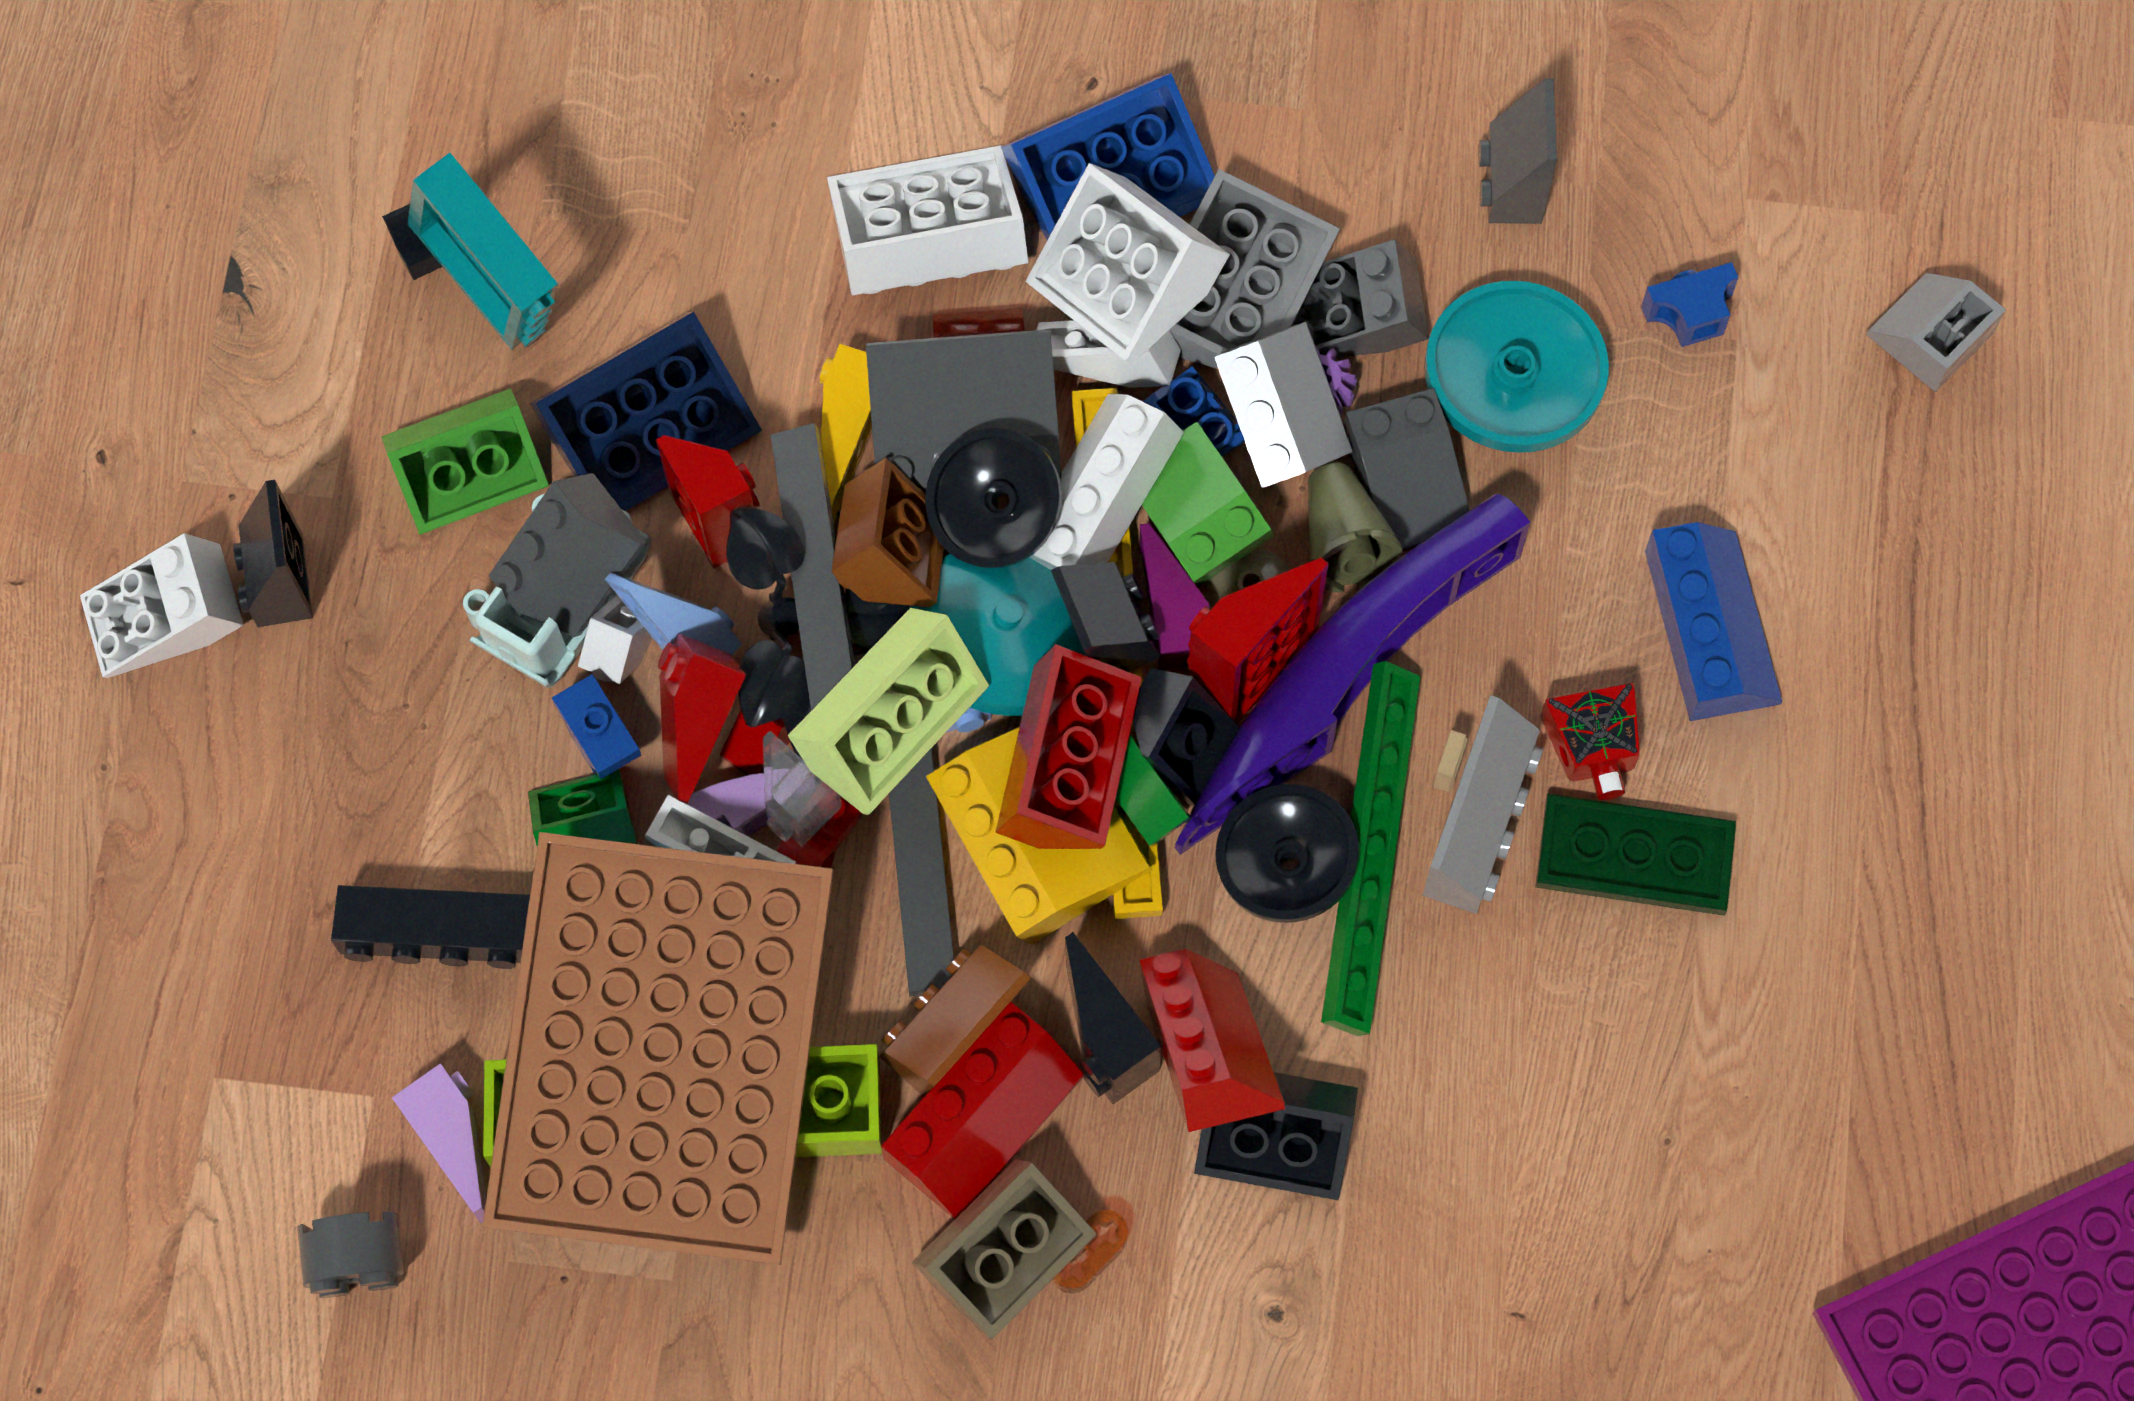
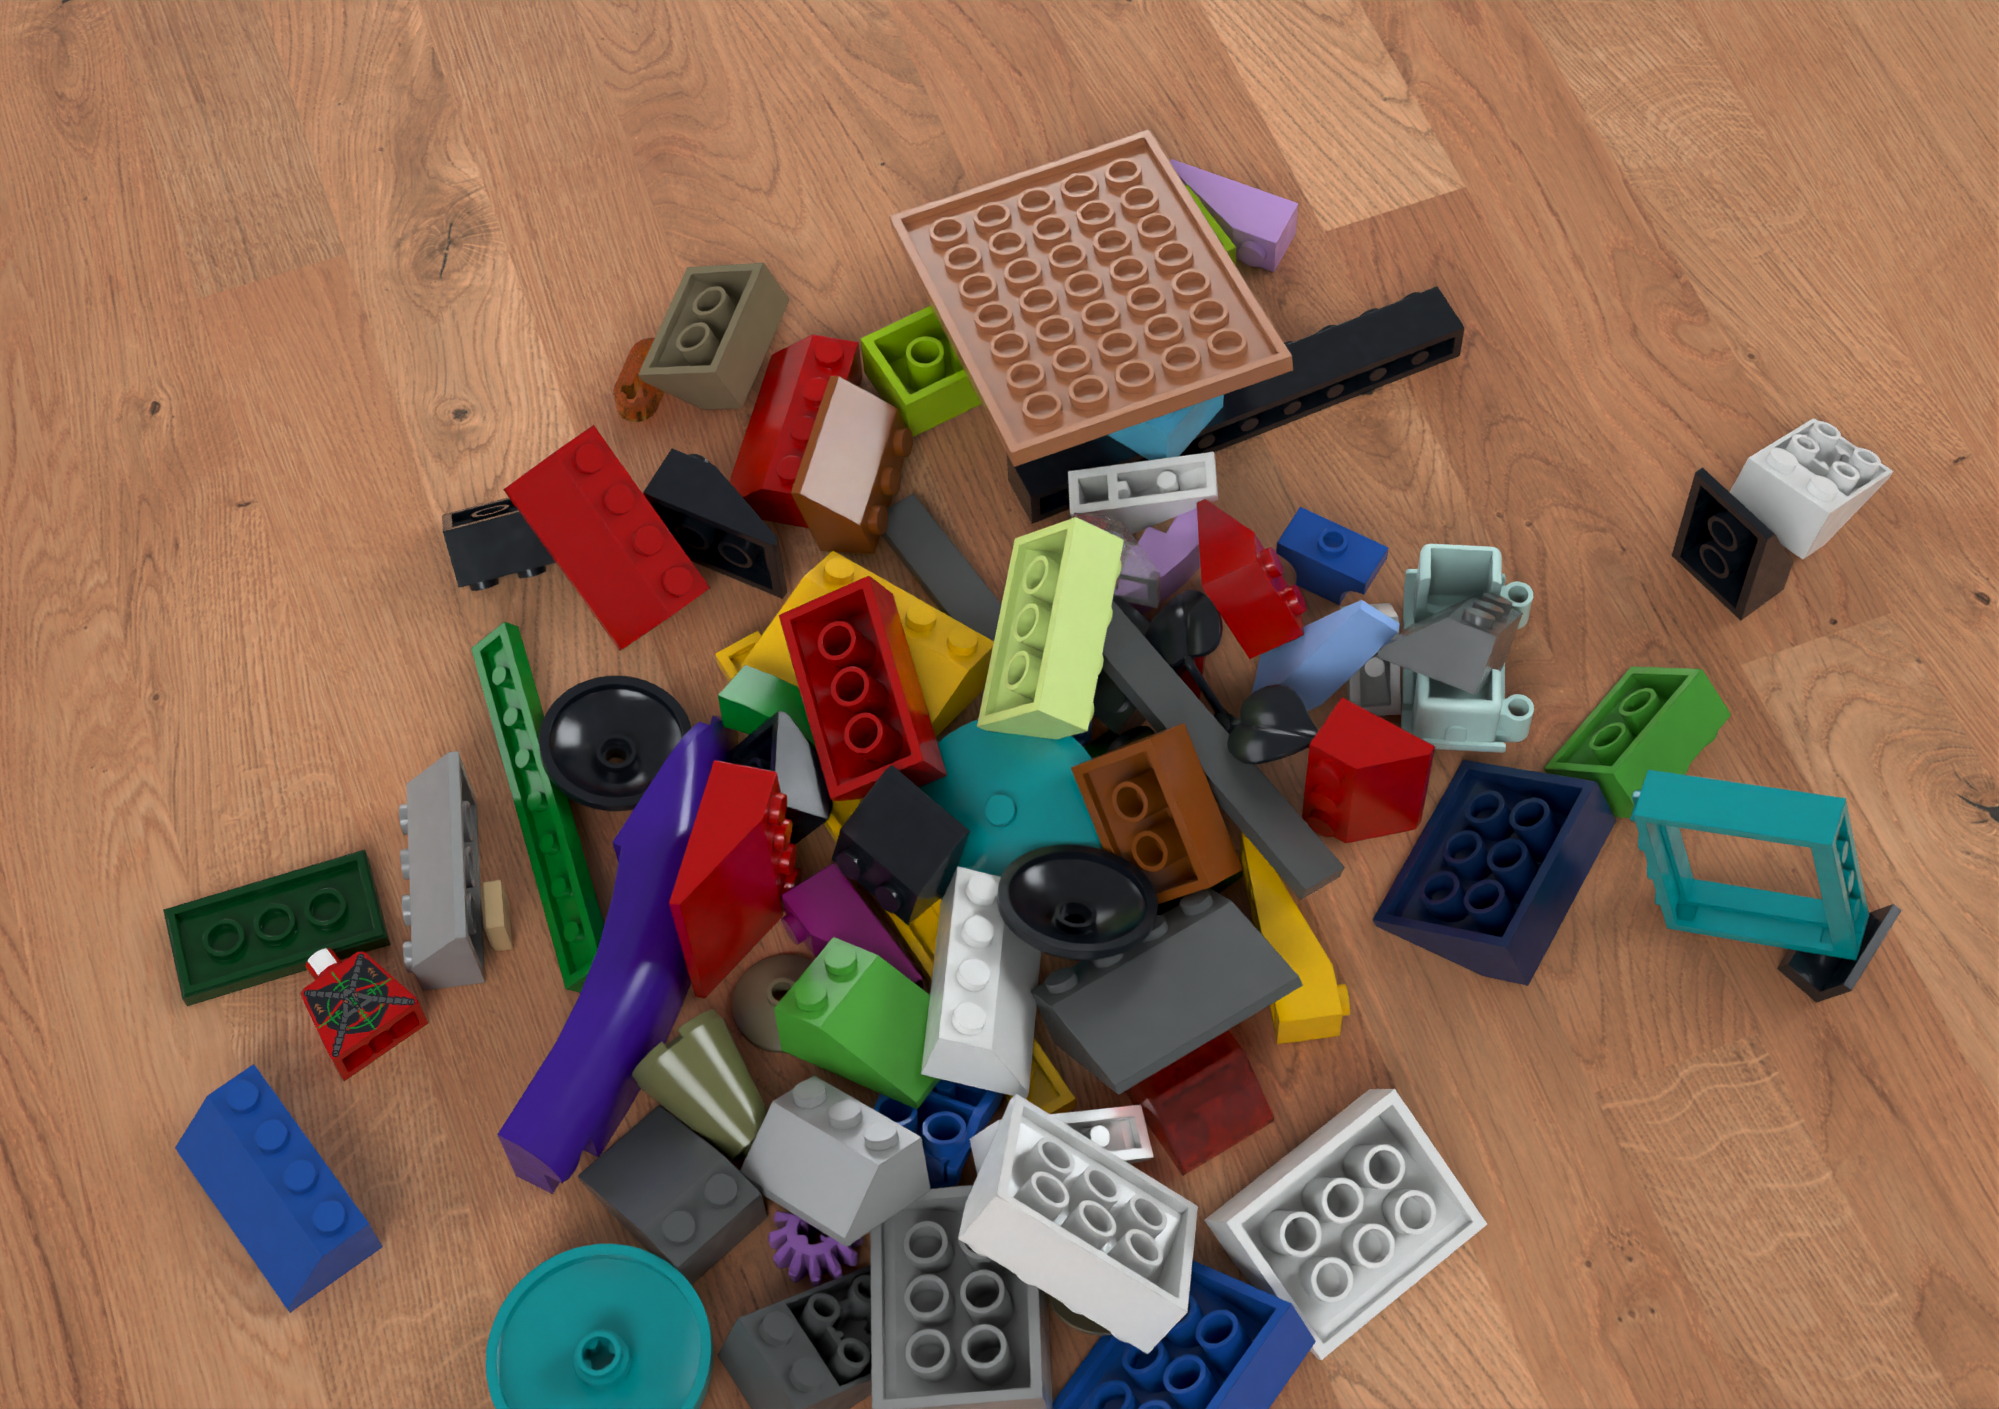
camera: 155 degrees right, 10 degrees down
dark grey brick [297,1212,404,1298] -> none
green slope [528,769,638,845] -> none

